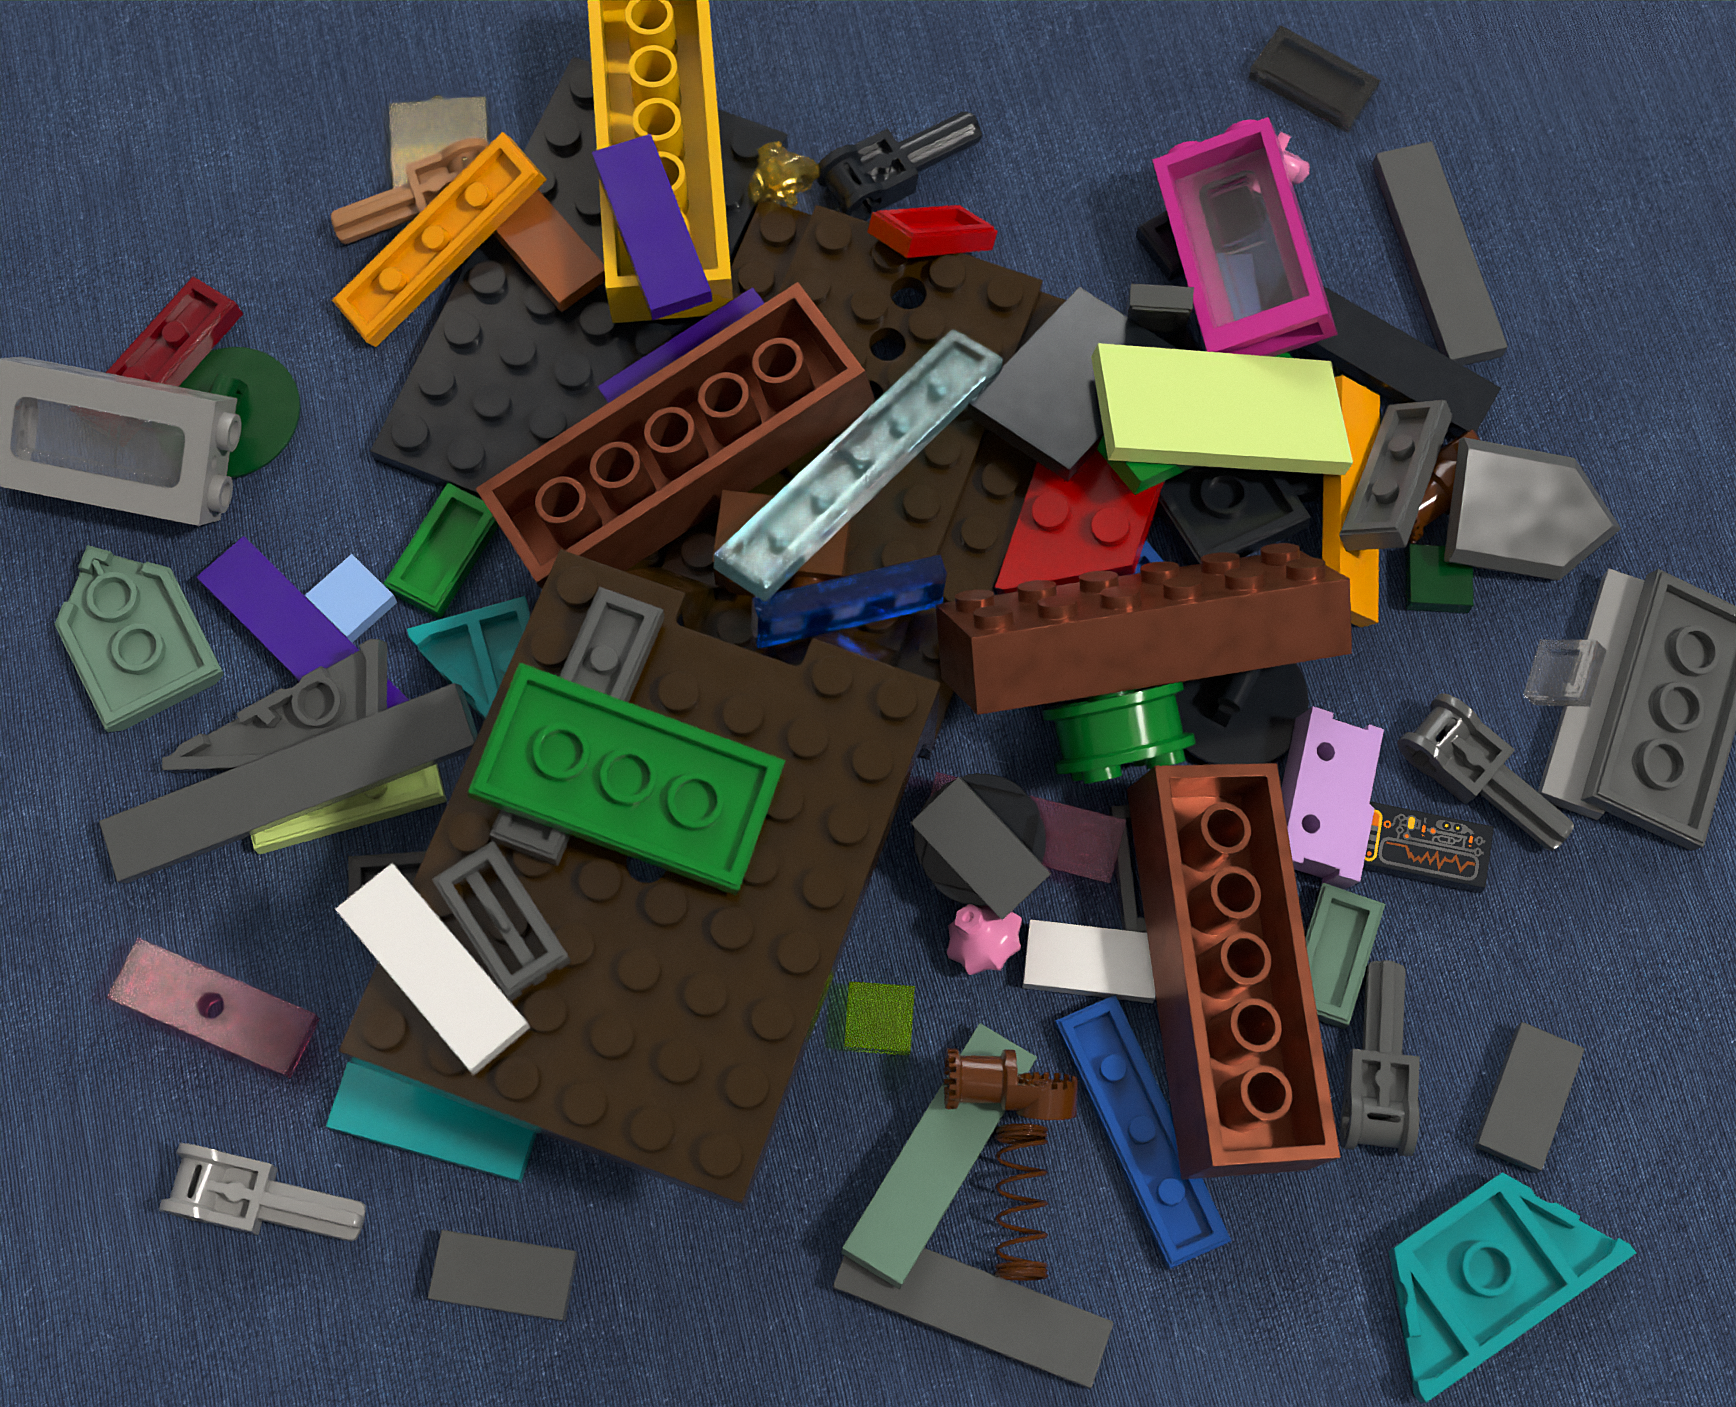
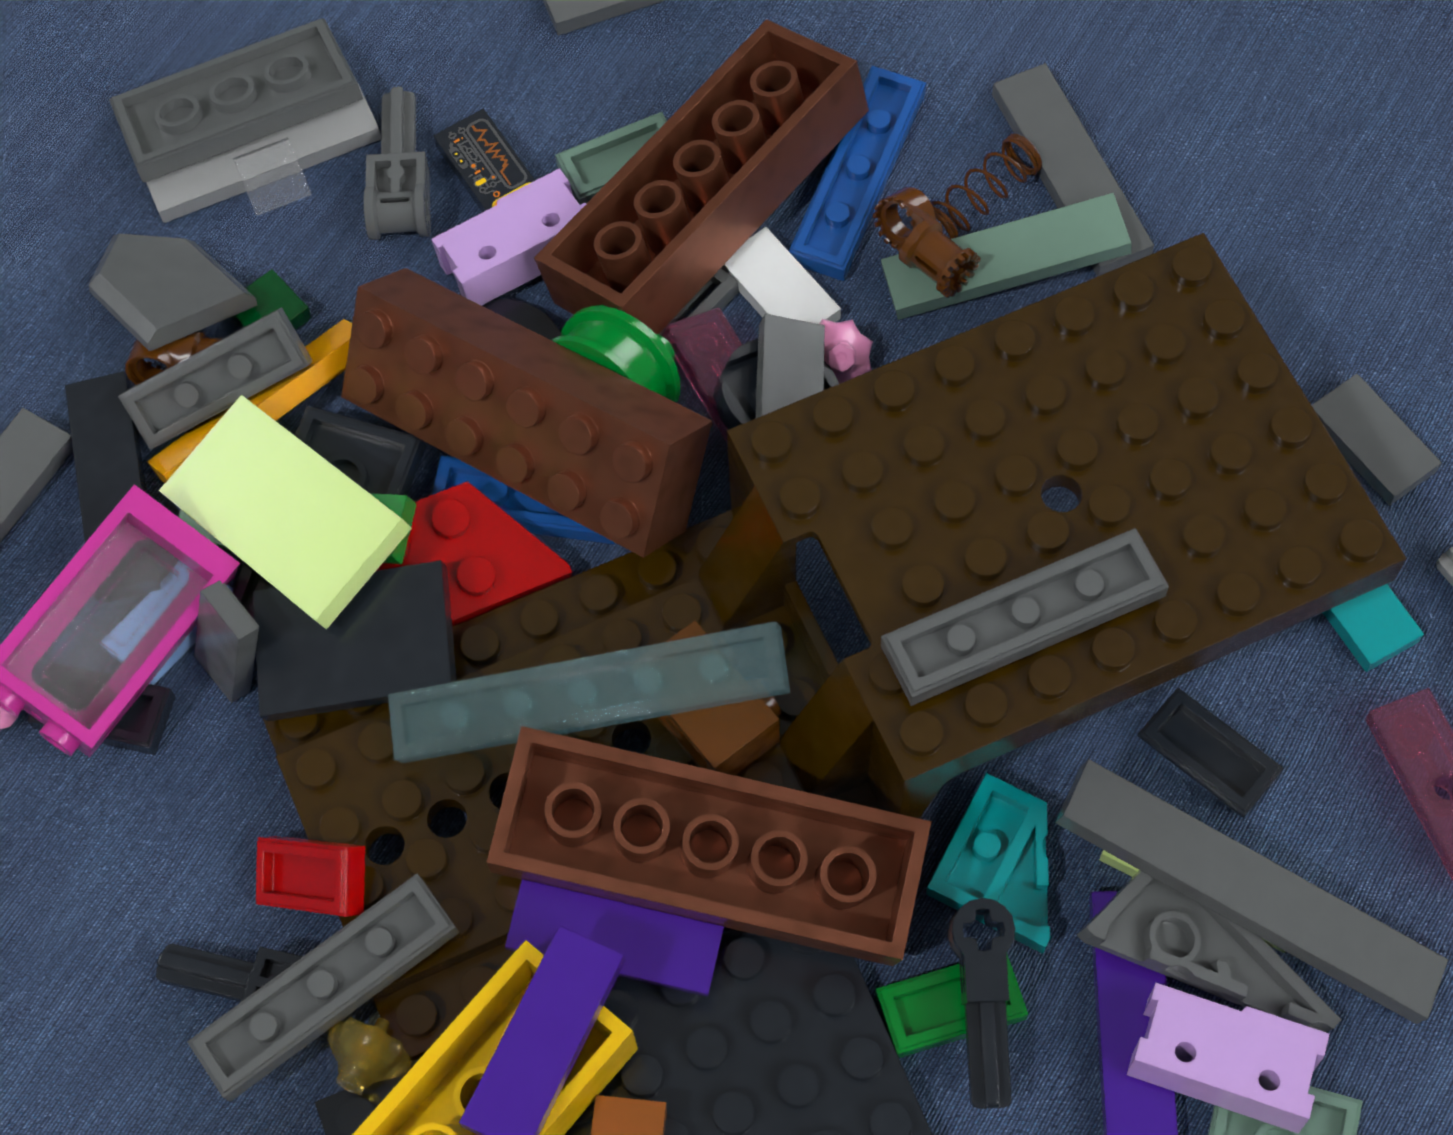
camera: 130 degrees left, 5 degrees down
light blue tile [305,554,397,643] -> none
white tile [336,863,530,1075] -> none
dark grey tile [432,841,571,1001] -> none
green tile [468,662,786,895] -> none
clear blue tile [751,555,947,648] -> none
dark grey connector [1340,960,1420,1157] -> none
none -> dark grey tile [187,873,460,1102]
none -> black connector [947,898,1016,1109]
none -> lavender piece [1127,983,1329,1133]

